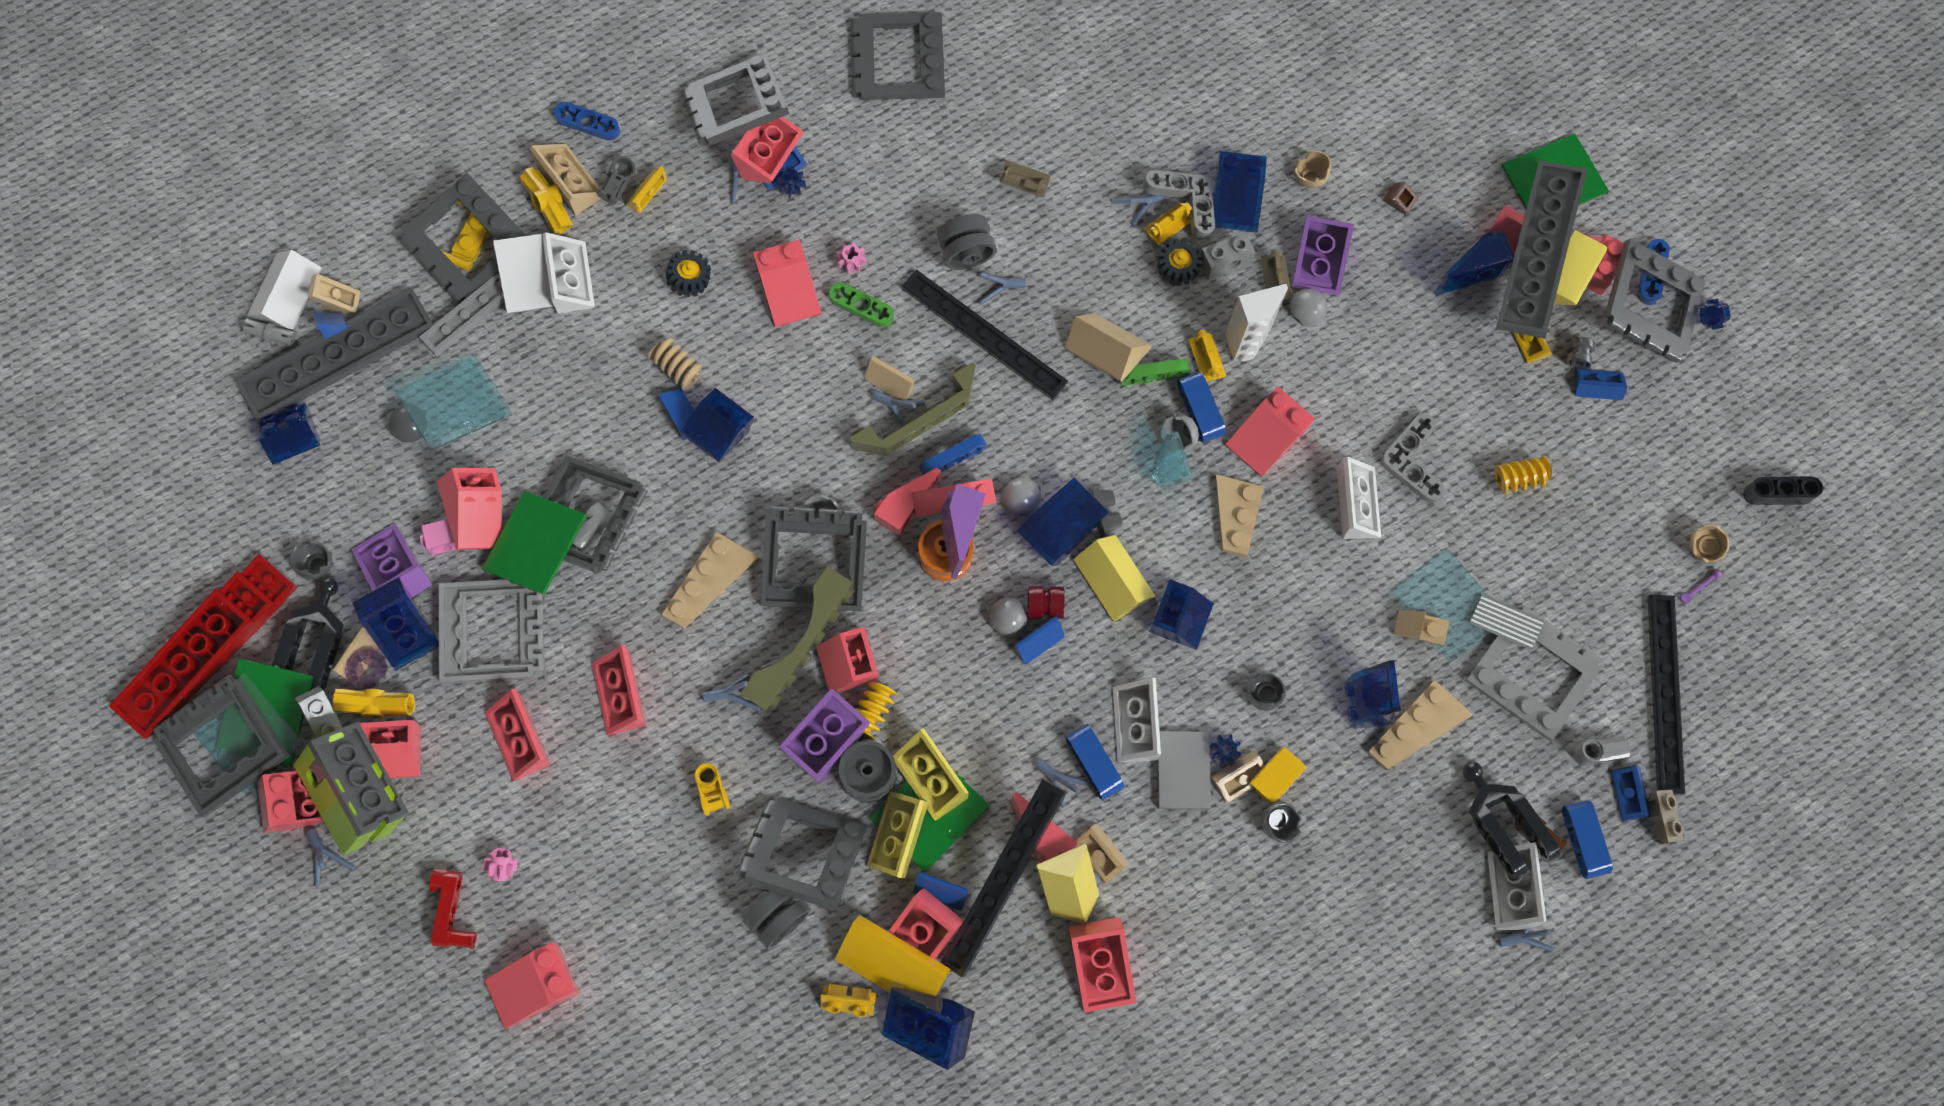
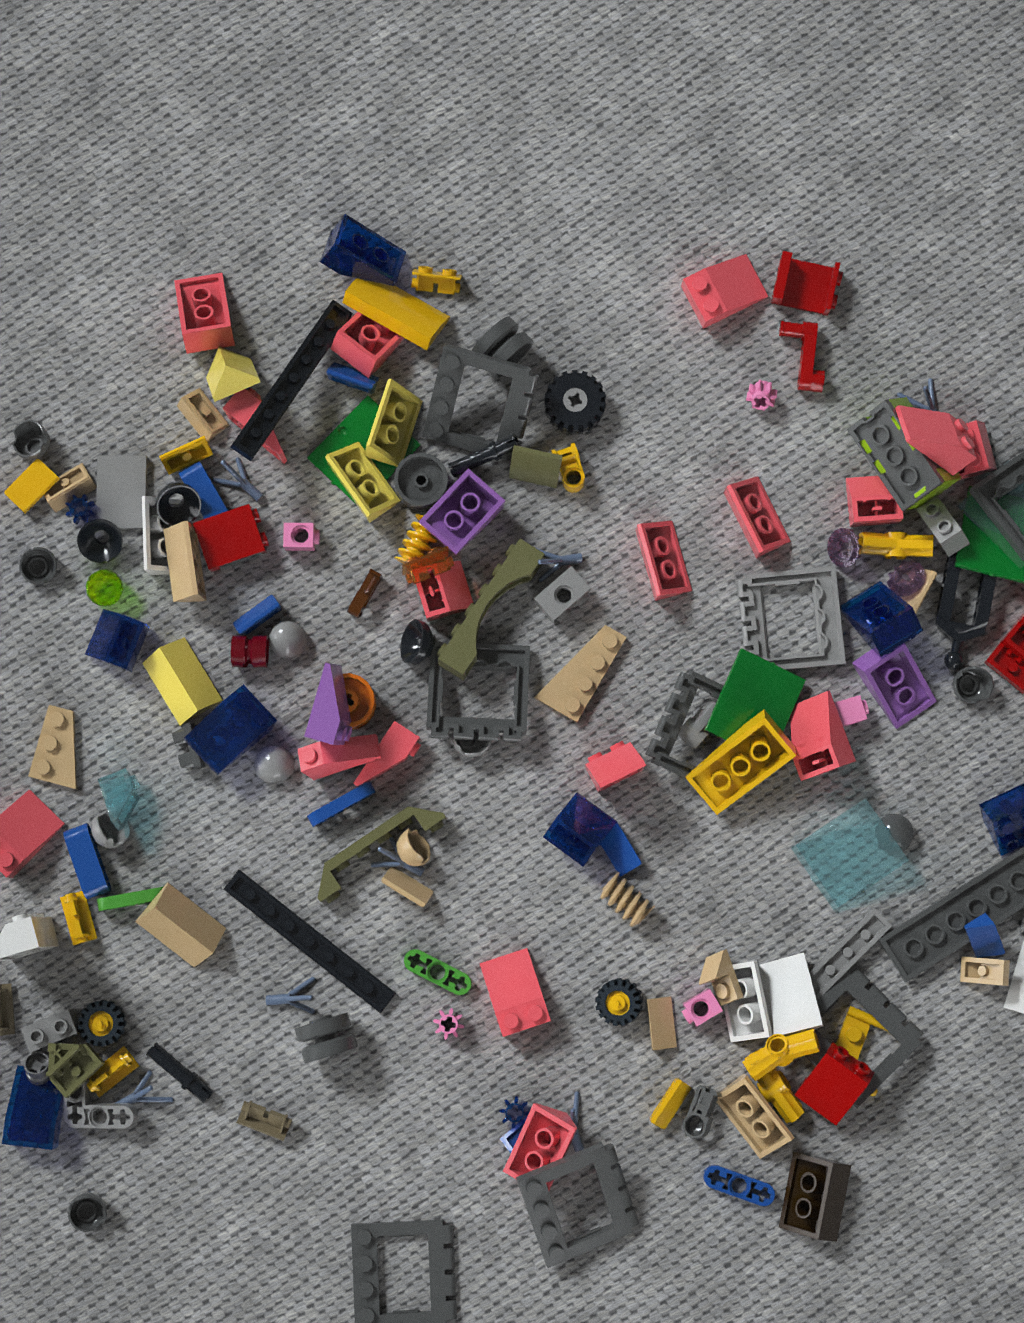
camera: 175 degrees left, 10 degrees up
none -> flat silver wheel [24,1051,50,1085]
none -> olive slope [46,1043,105,1098]
none -> dark grey hair [67,1192,107,1232]
none -> black piece [77,519,123,563]
none -> clear neon green hair [85,569,124,607]
none -> black pin [146,1042,214,1104]
none -> black piece [156,483,201,526]
none -> yellow slope [159,436,214,475]
none -> tan slope [163,521,207,602]
none -> red panel [193,504,269,572]
none -> bright pink brick [283,523,320,551]
none -> reddish brown piece [347,569,383,618]
none -> tan hair [396,828,431,866]
none -> black piece [400,619,435,665]
none -> clear orange hinge [402,546,454,585]
none -> black pin [448,434,521,478]
none -> olive slope [509,445,563,488]
none -> light grey brick [534,566,591,623]
none -> black wheel [544,370,606,435]
none -> coral slope [585,741,646,792]
none -> tan slope [646,996,677,1050]
none -> bright pink brick [681,988,723,1026]
none -> yellow slope [685,710,796,815]
none -> tan slope [699,949,744,1006]
none -> yellow piece [742,1029,820,1081]
none -> red panel [771,251,843,316]
none -> dark brown slope [778,1152,852,1242]
none -> red panel [795,1042,875,1125]
none -> clear purple gear [827,528,863,568]
none -> coral slope [895,405,976,476]

